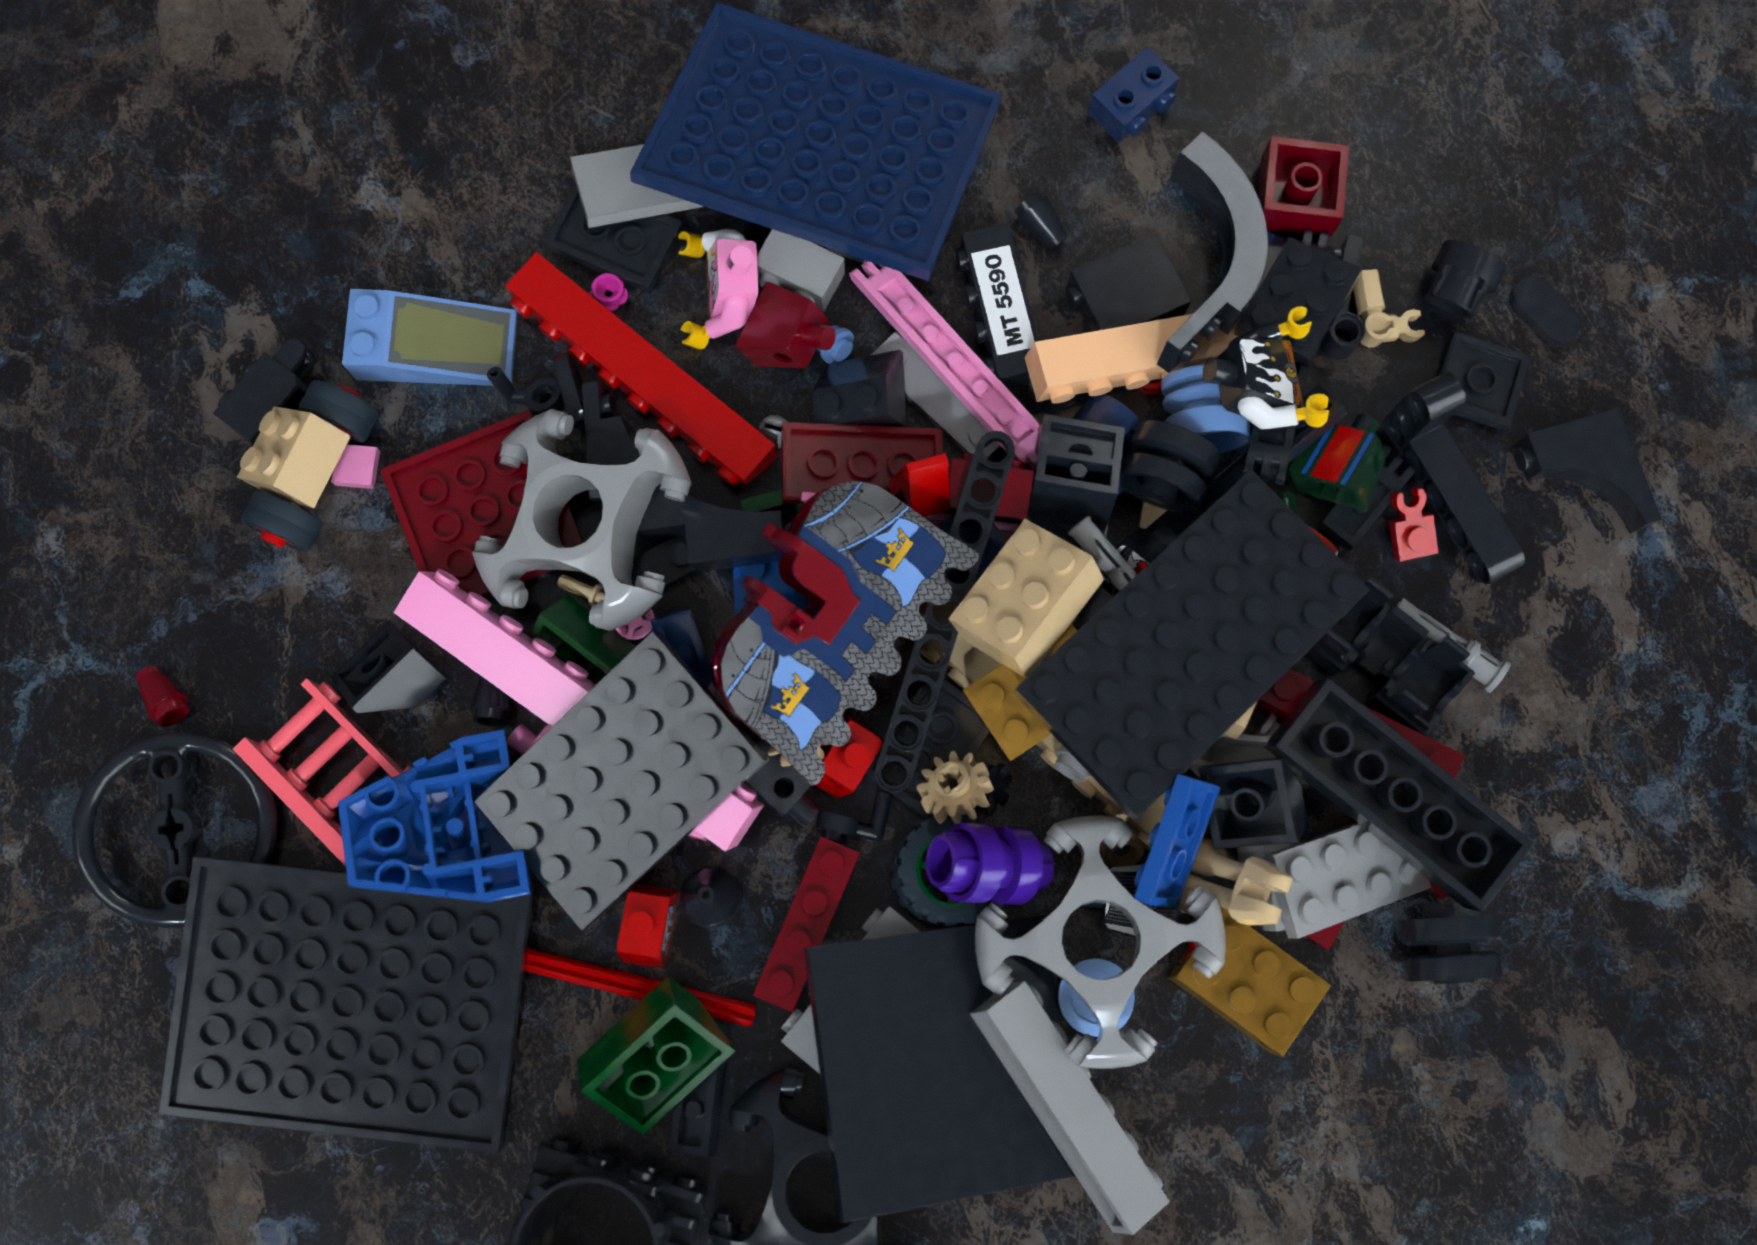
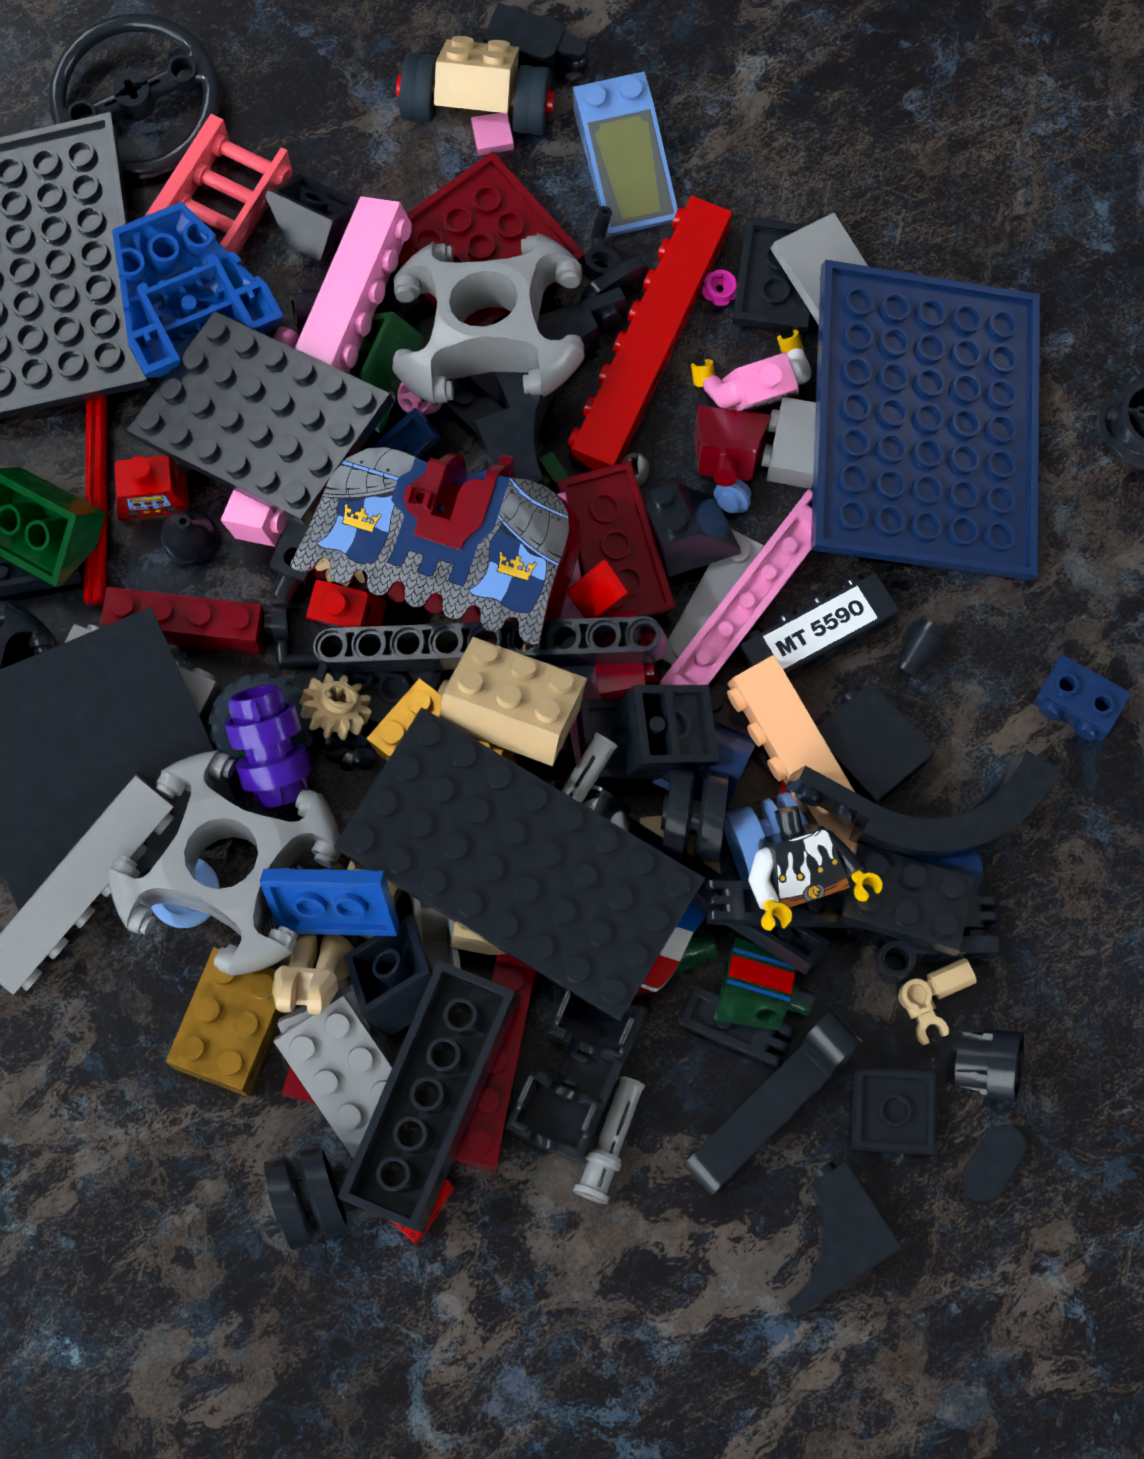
camera: 75 degrees right, 5 degrees down
dark red cone [135,665,189,727] -> none
dark red brick [1257,136,1349,238] -> none
plate [1389,486,1438,562] -> none

